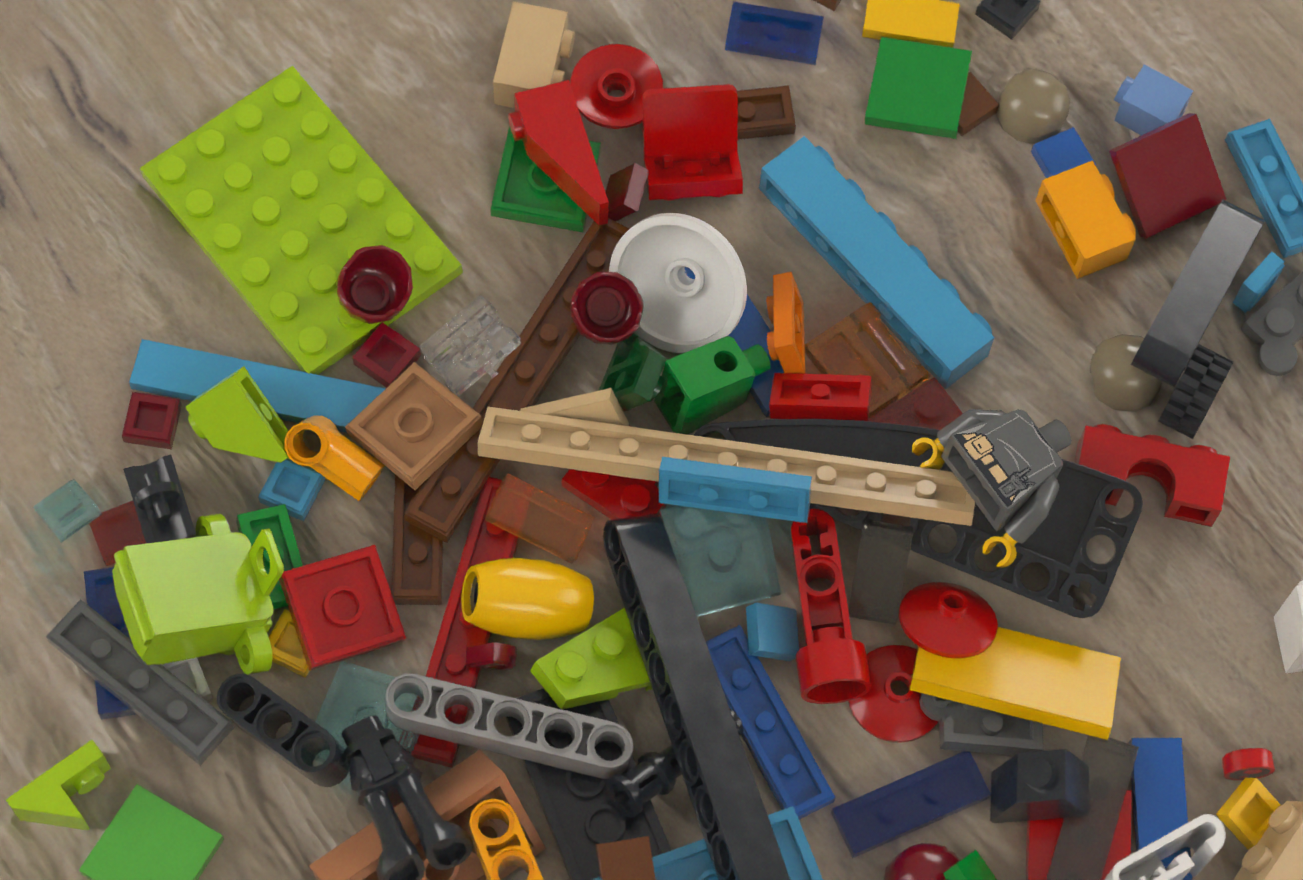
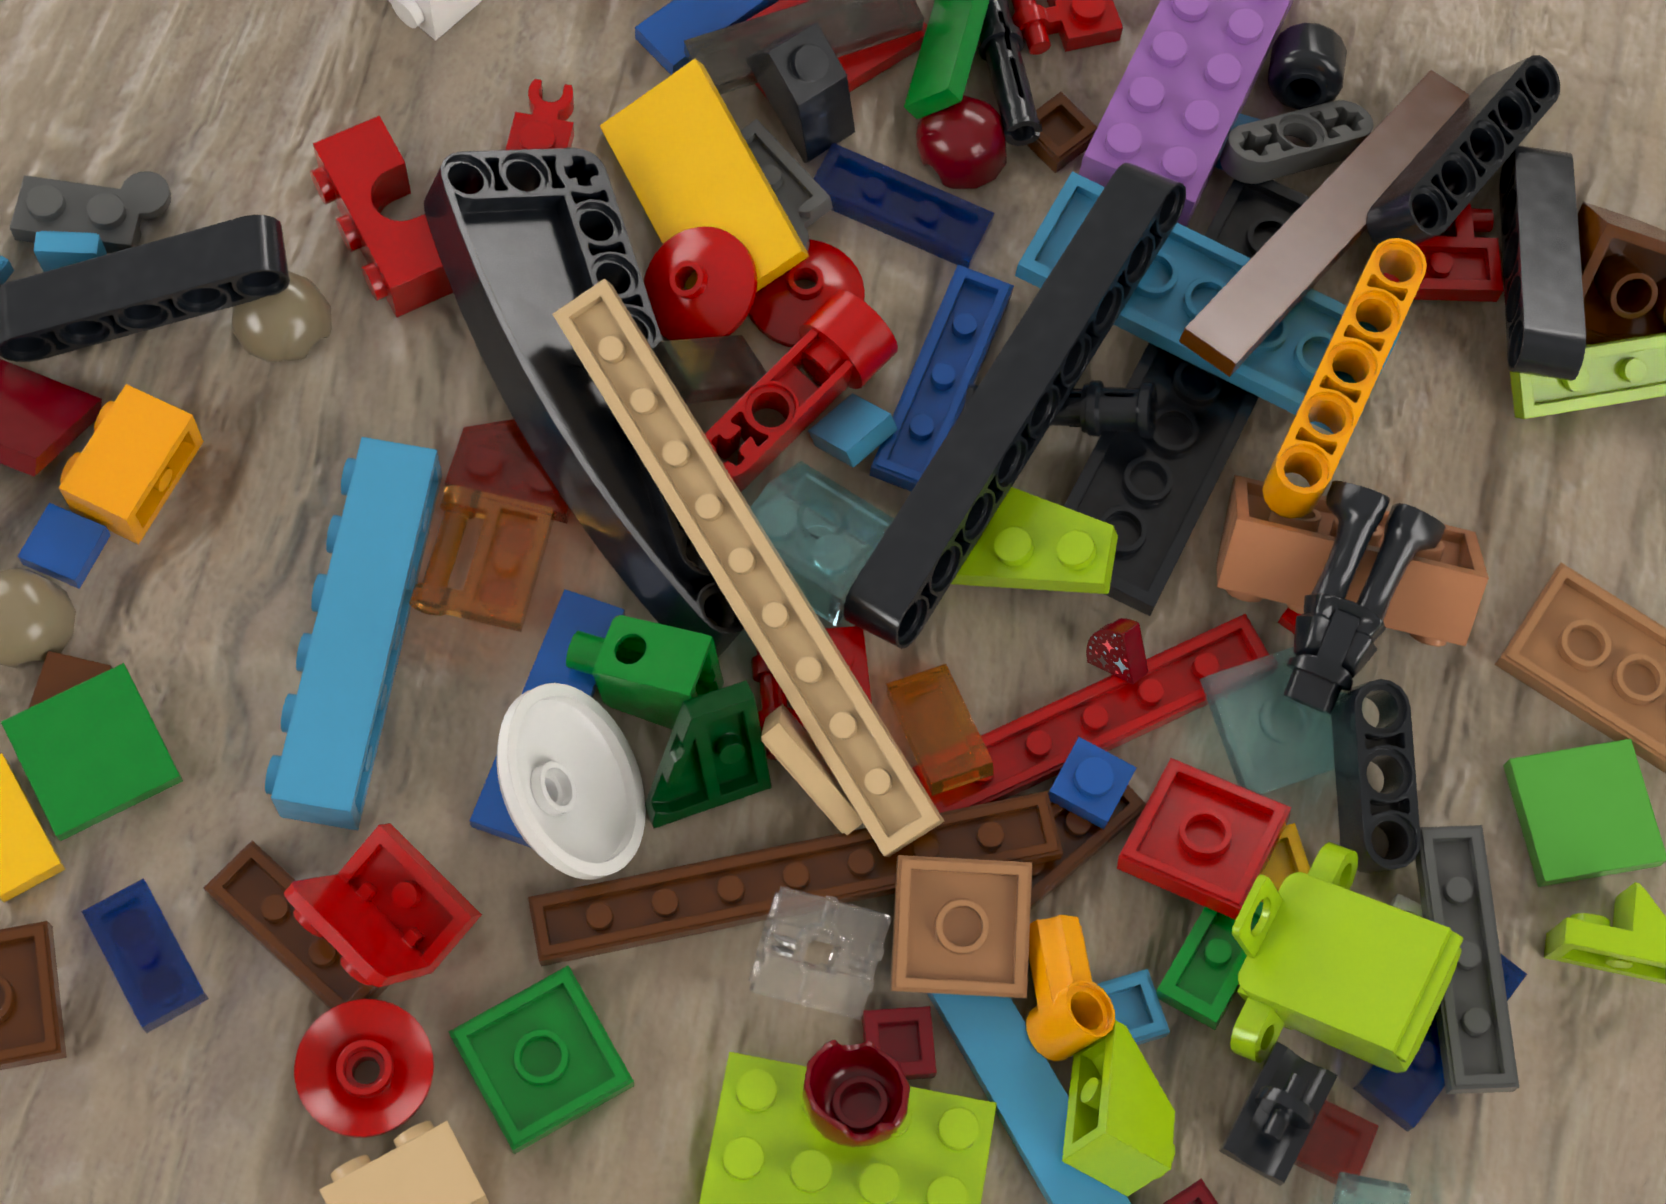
camera: 135 degrees left, 0 degrees up
light grey beam [386,673,633,779] -> none
yellow piece [461,558,594,640] -> none
red slope [508,80,609,226] -> none
dark red hair [570,272,644,345] -> none
dark red tile [605,163,648,221] -> none
dark azure tile [659,457,812,523] -> none
orange plate [766,272,805,374] -> none
red plate [769,373,872,421] -> none
dark grey torso [912,409,1072,568] -> none
black tyre [1158,344,1233,439] -> none
none -> red plate [505,79,574,150]
none -> blue plate [1048,737,1137,829]

